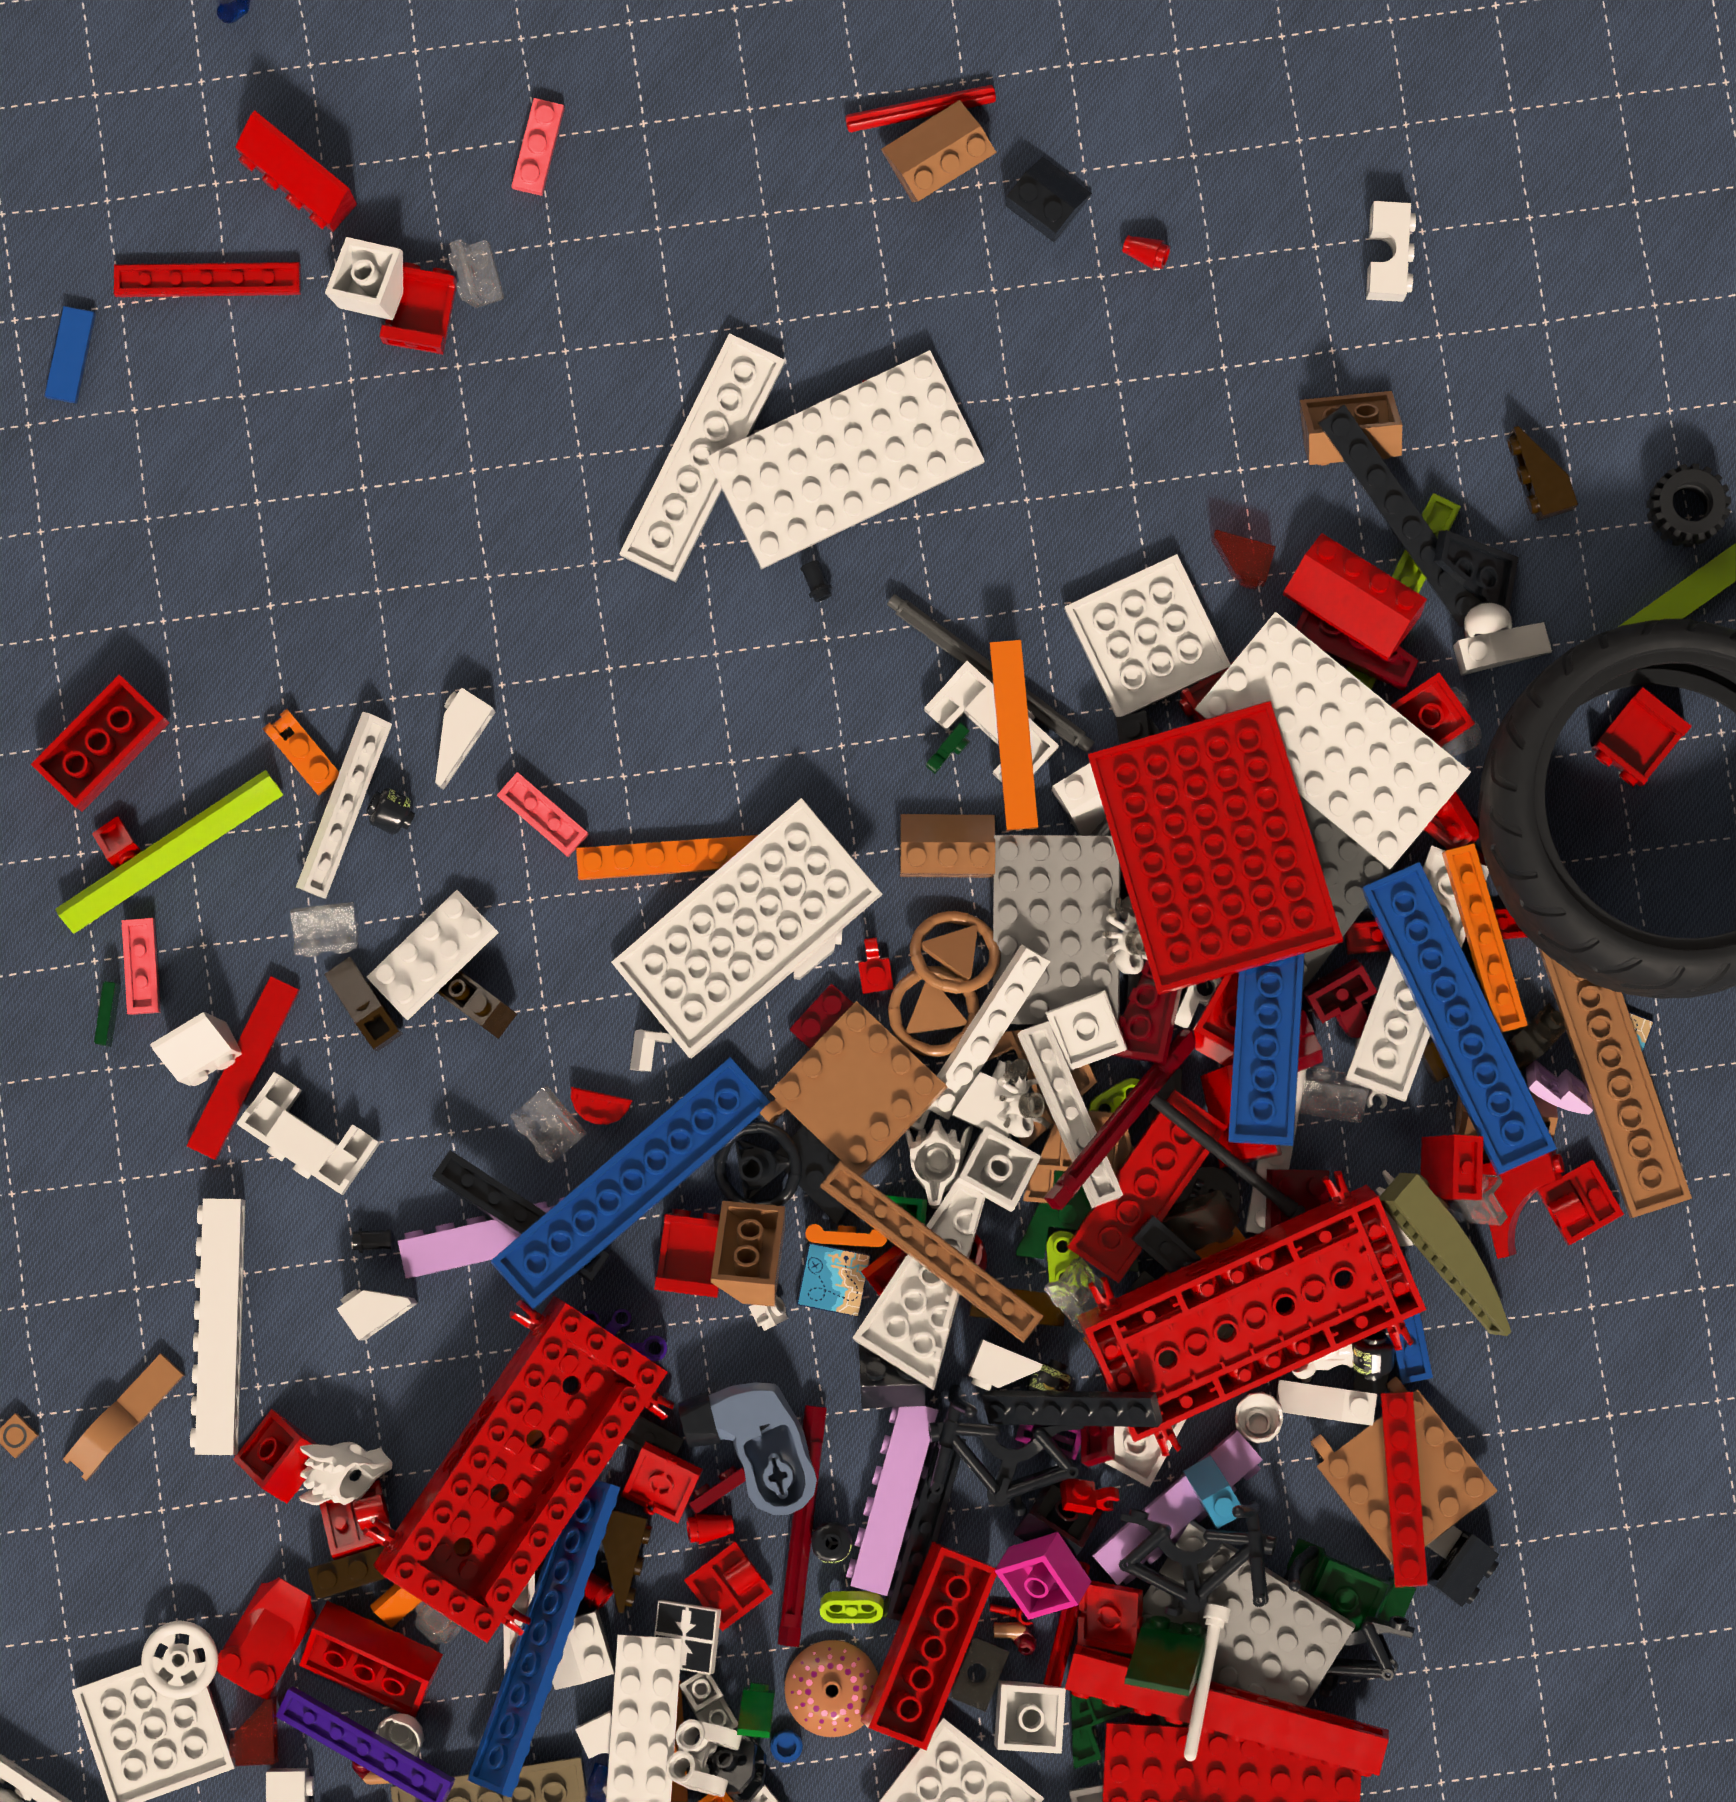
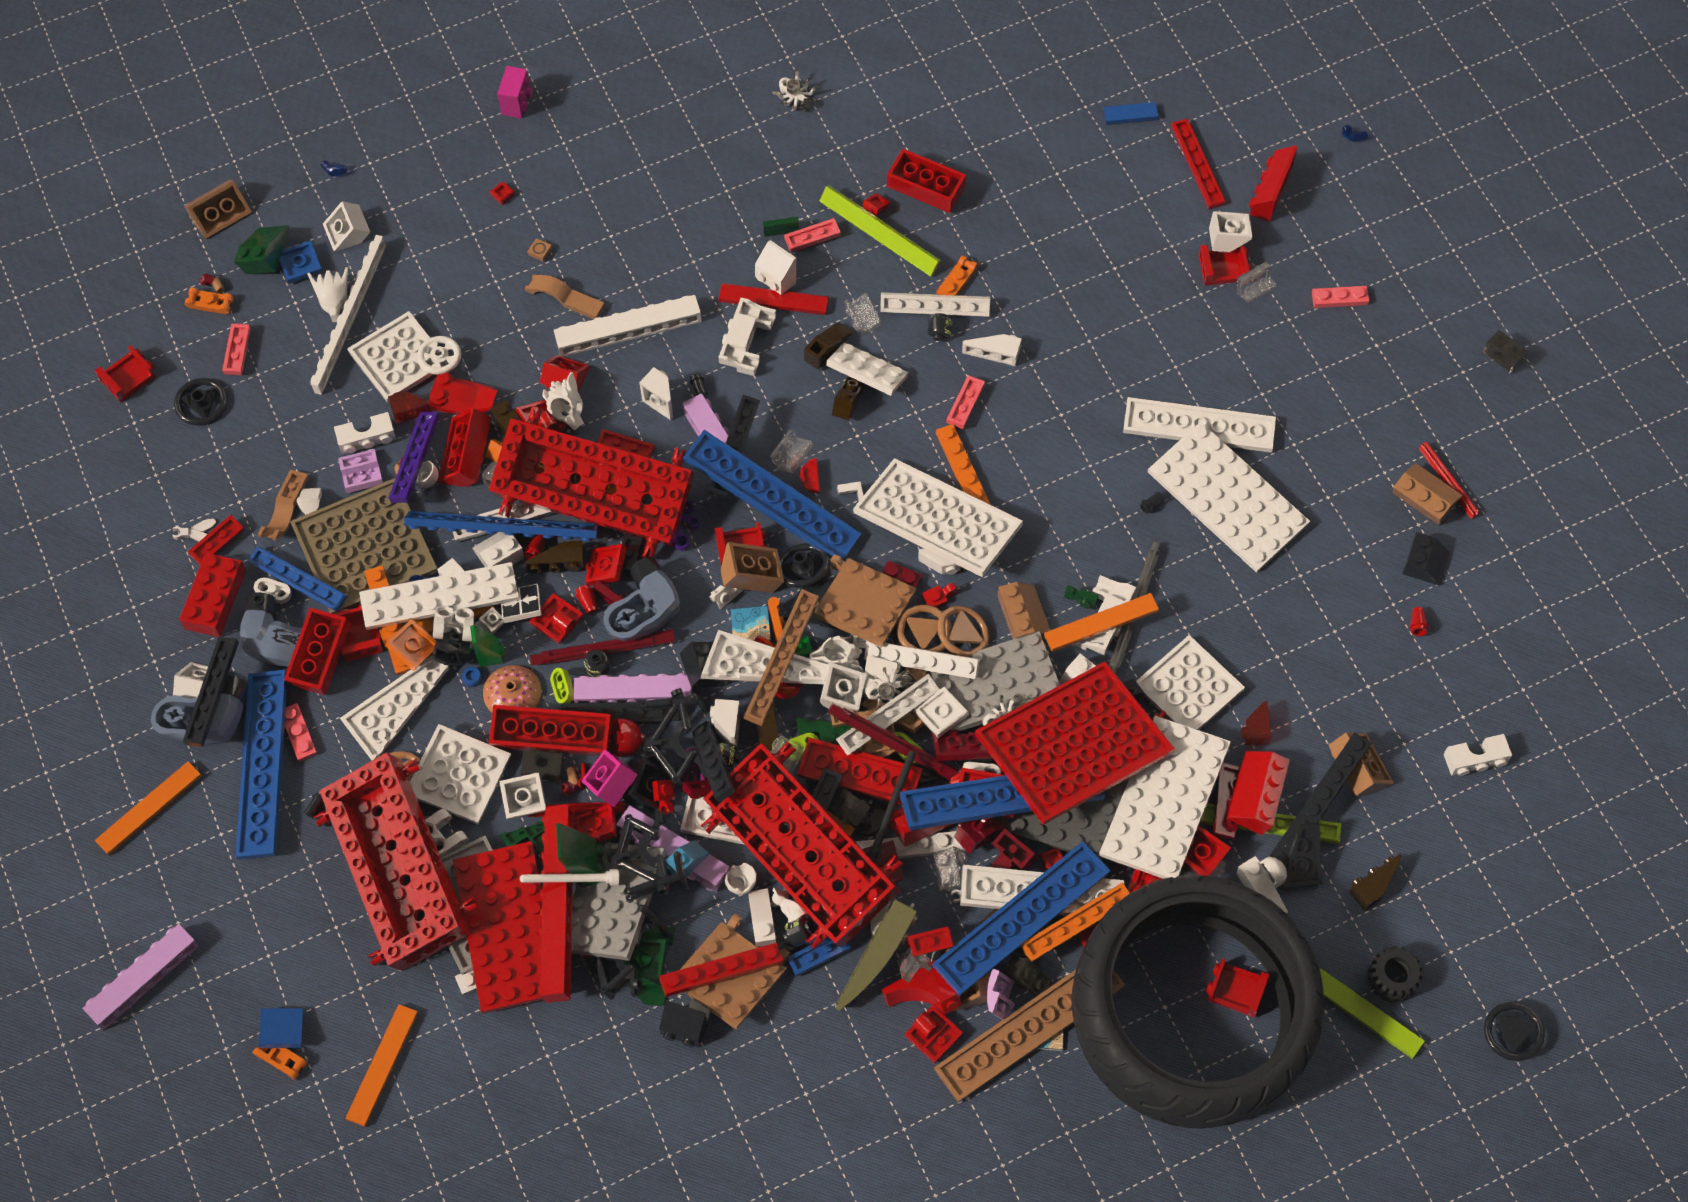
camera: 75 degrees right, 20 degrees down
none -> red tile [597,429,655,458]
none -> red cylinder [611,718,644,758]

